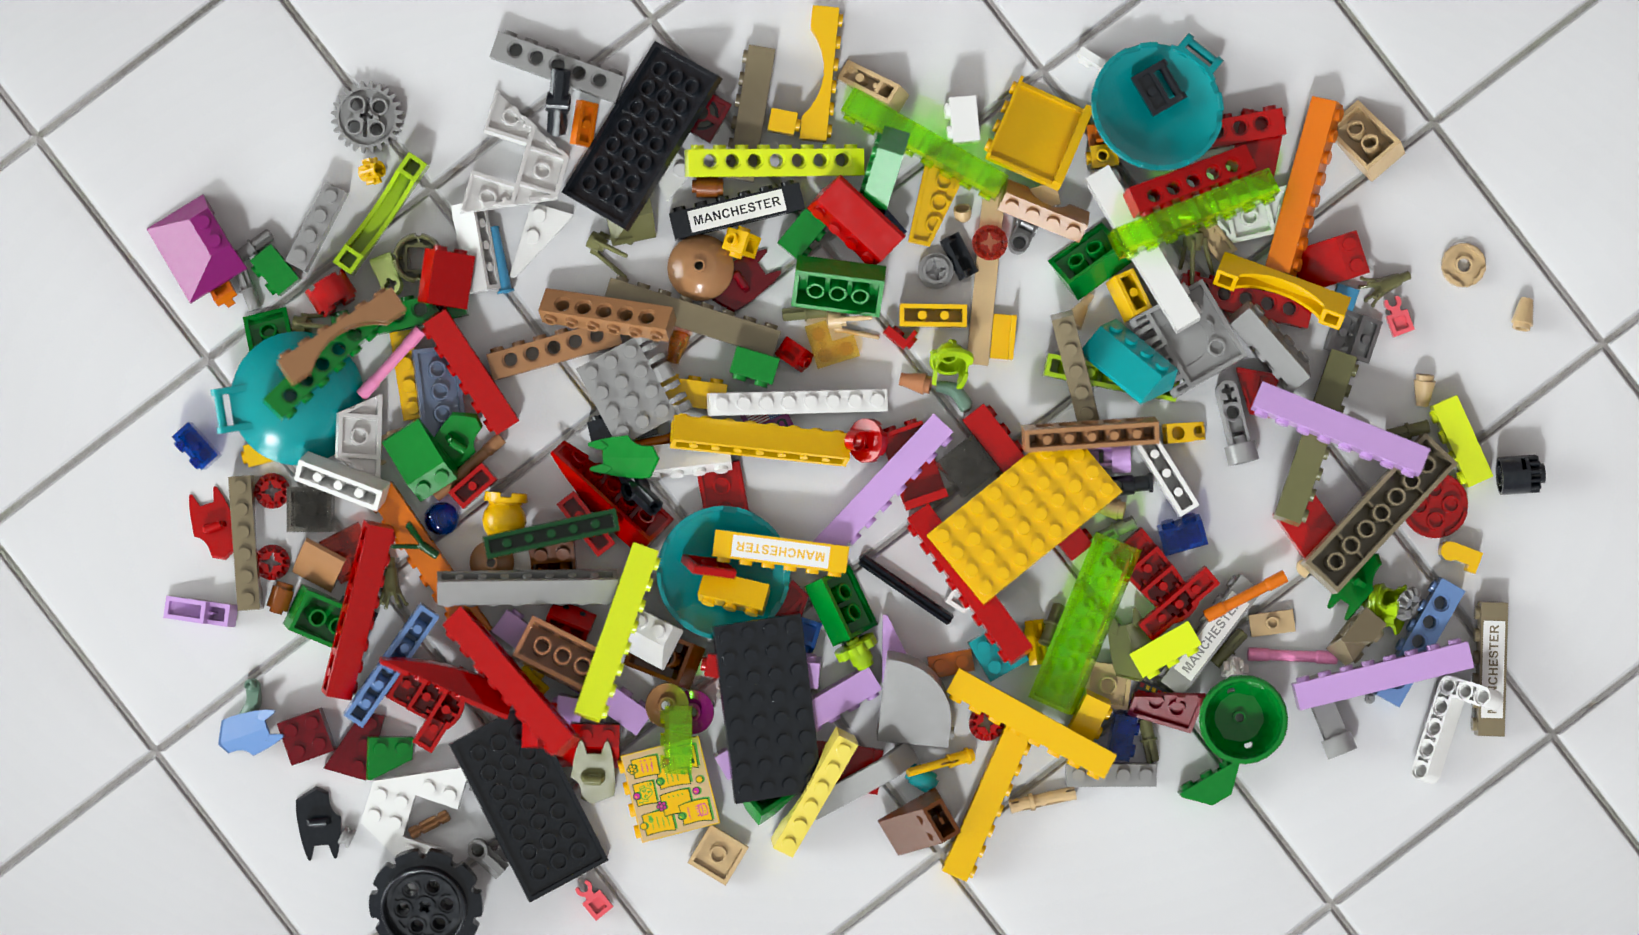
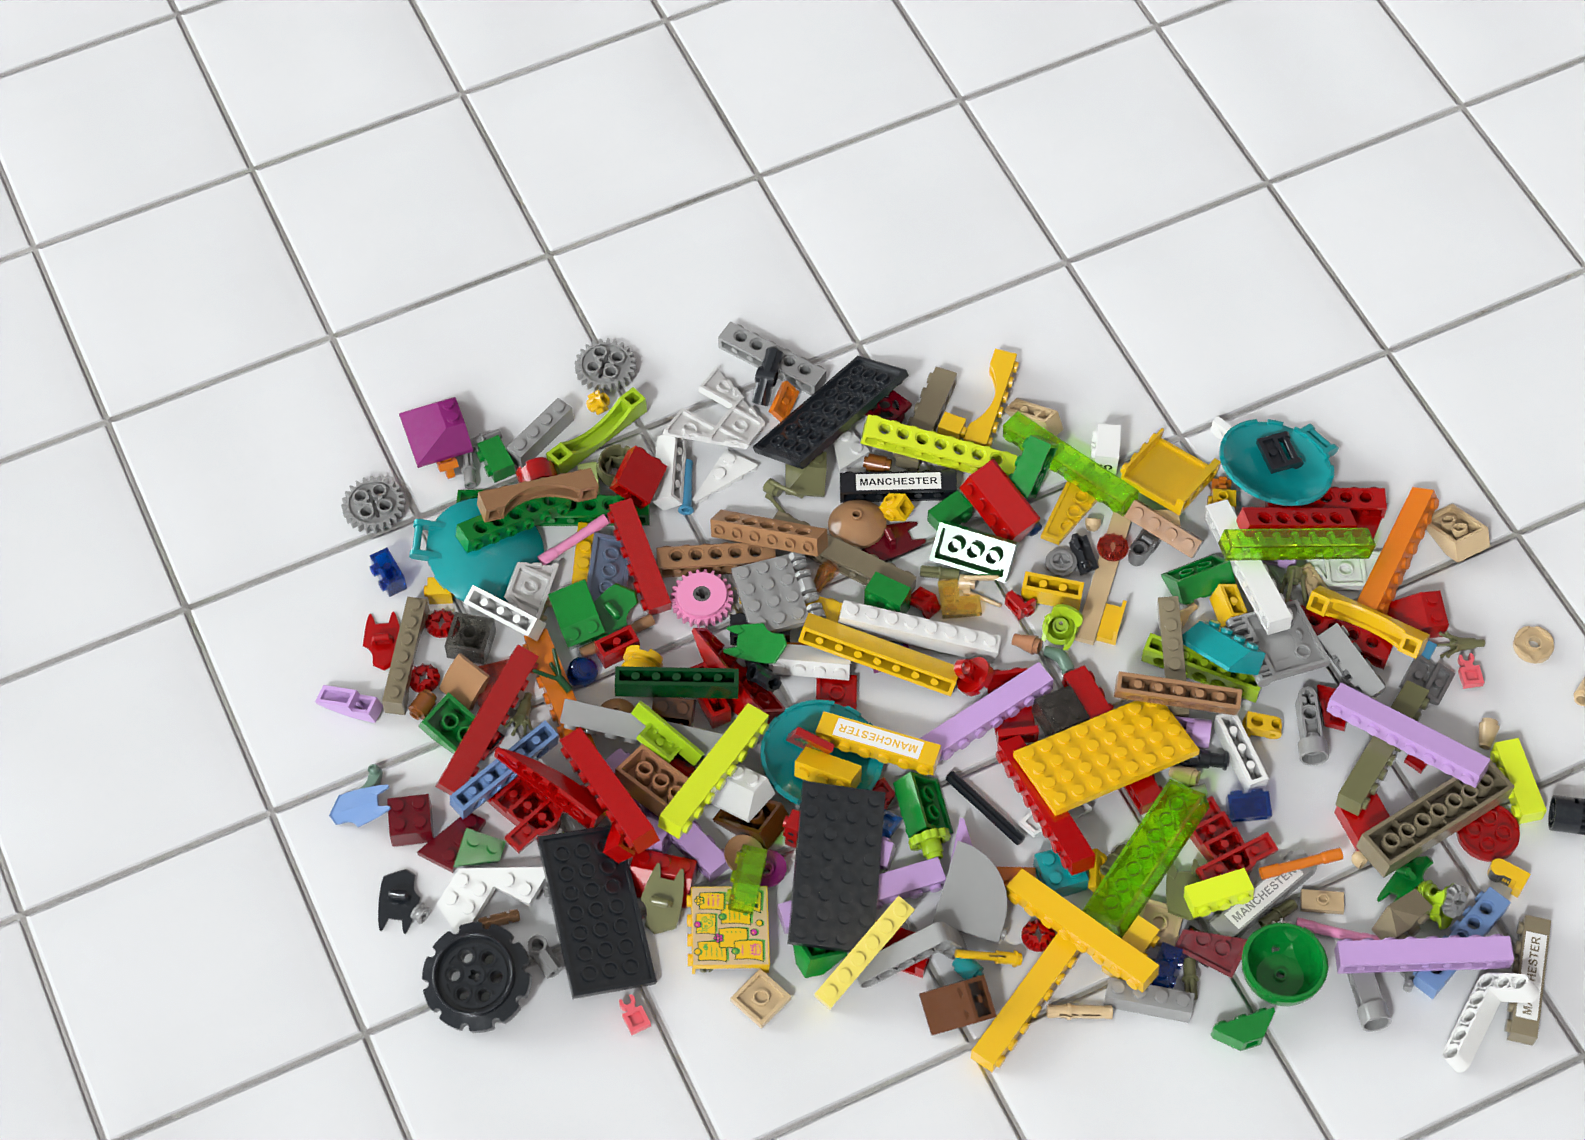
camera: 10 degrees right, 30 degrees down
none -> light grey gear [341,476,406,534]
none -> lime bracket [631,700,704,766]
none -> bright pink gear [670,569,734,628]

